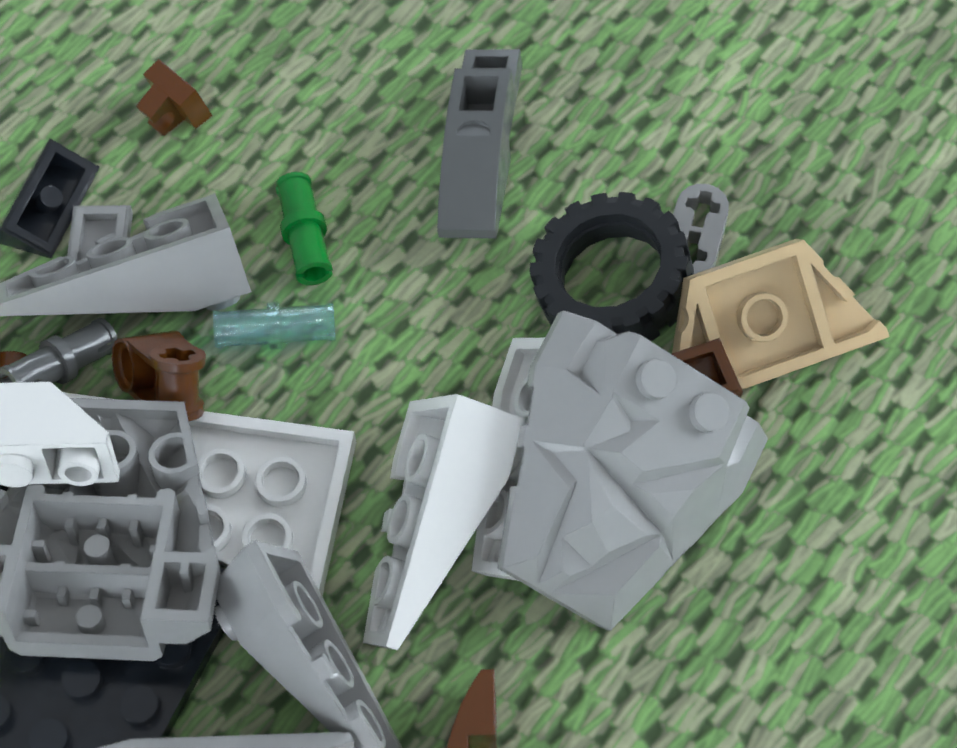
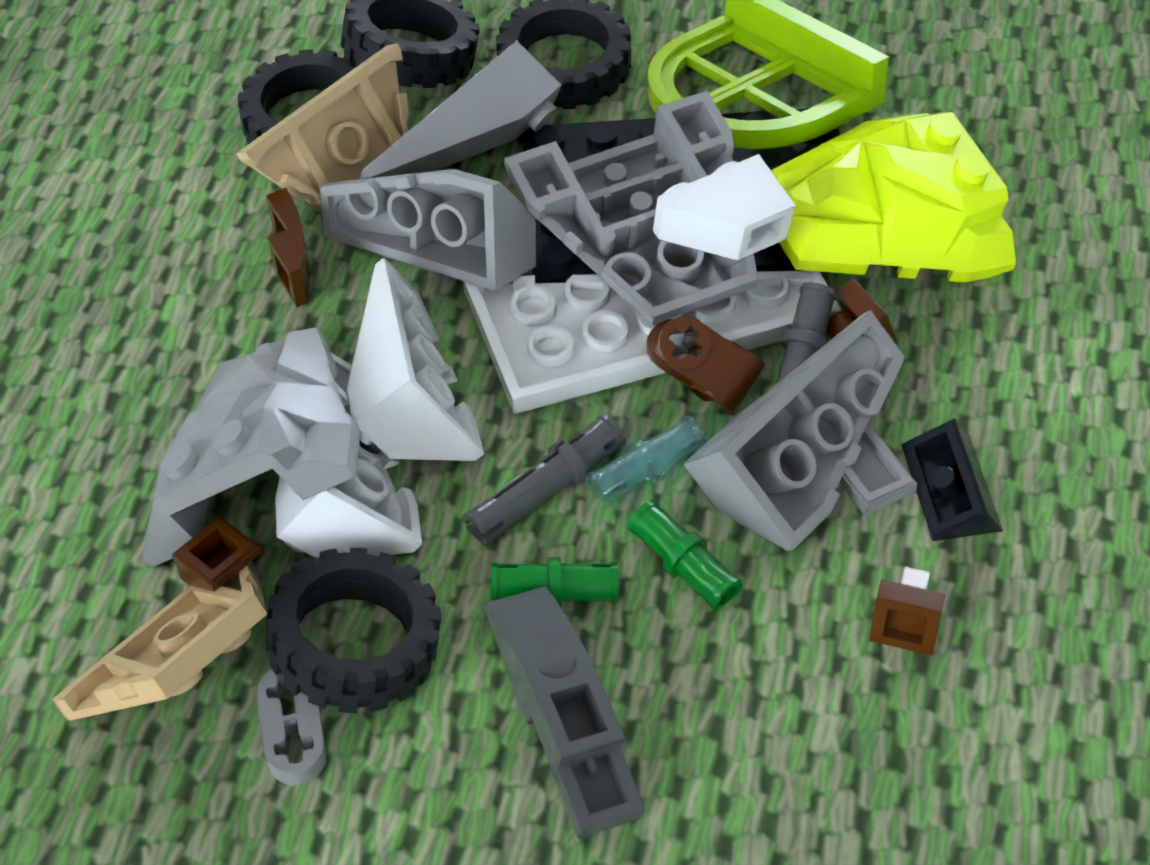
camera: 150 degrees right, 10 degrees down
none -> dark grey pin [462,414,626,547]
none -> green pin [491,557,619,607]

